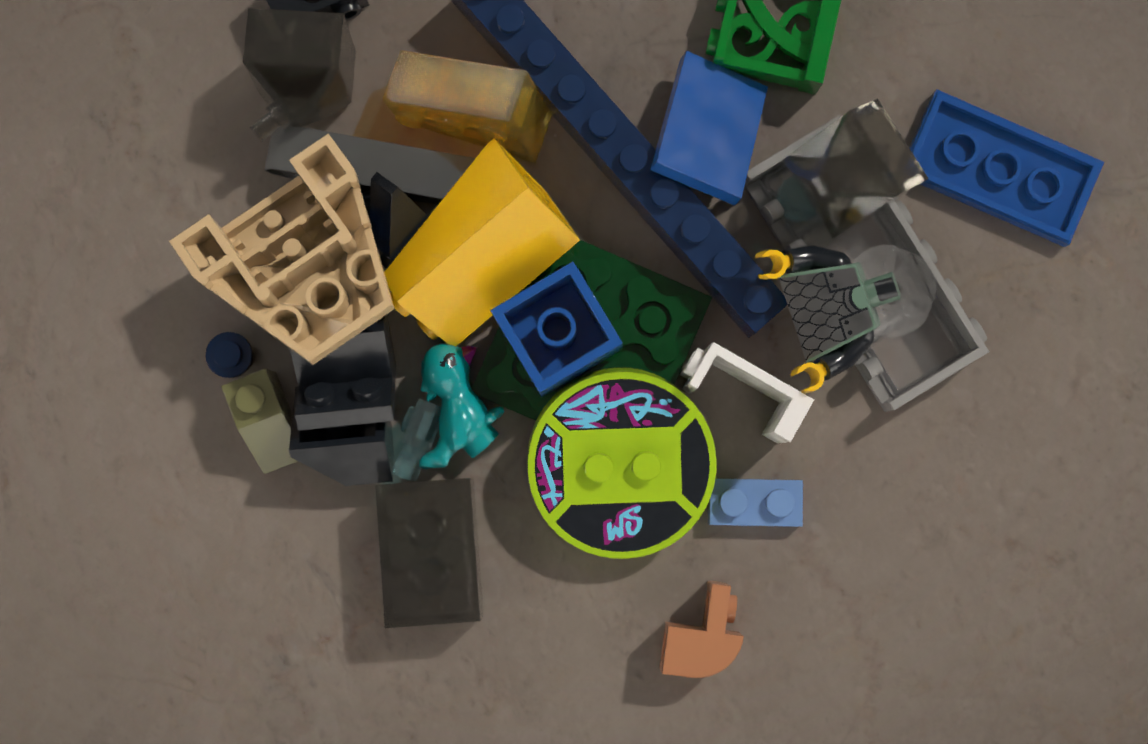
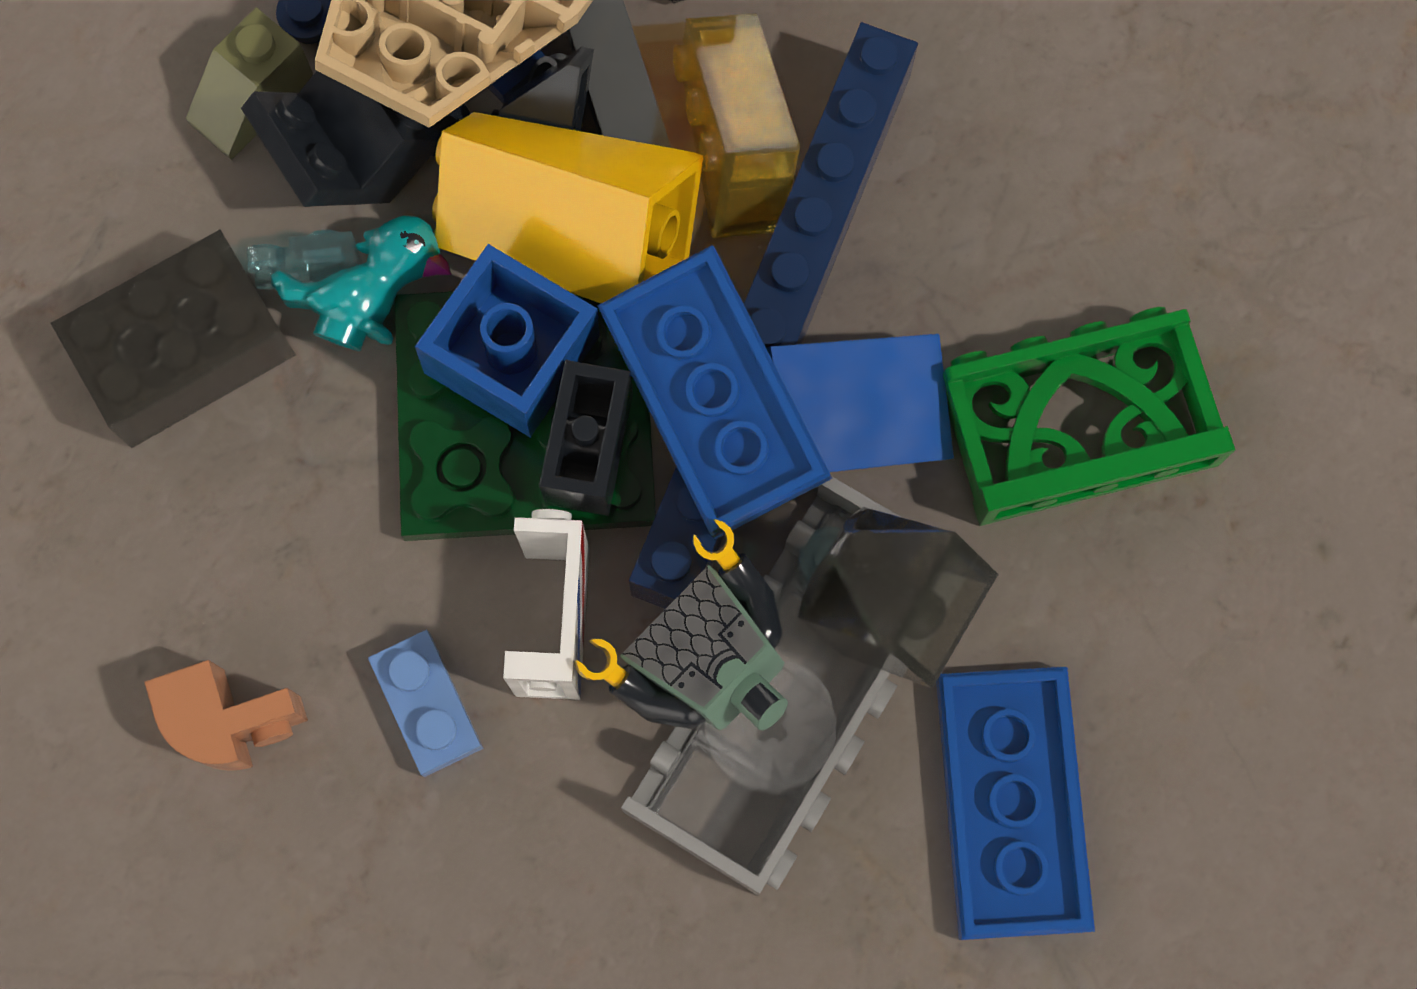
camera: 65 degrees right, 10 degrees down
black slope [289,386,394,486] -> none
brick [527,368,717,559] -> none
none -> black brick [539,360,633,516]
none -> blue tile [597,245,833,539]

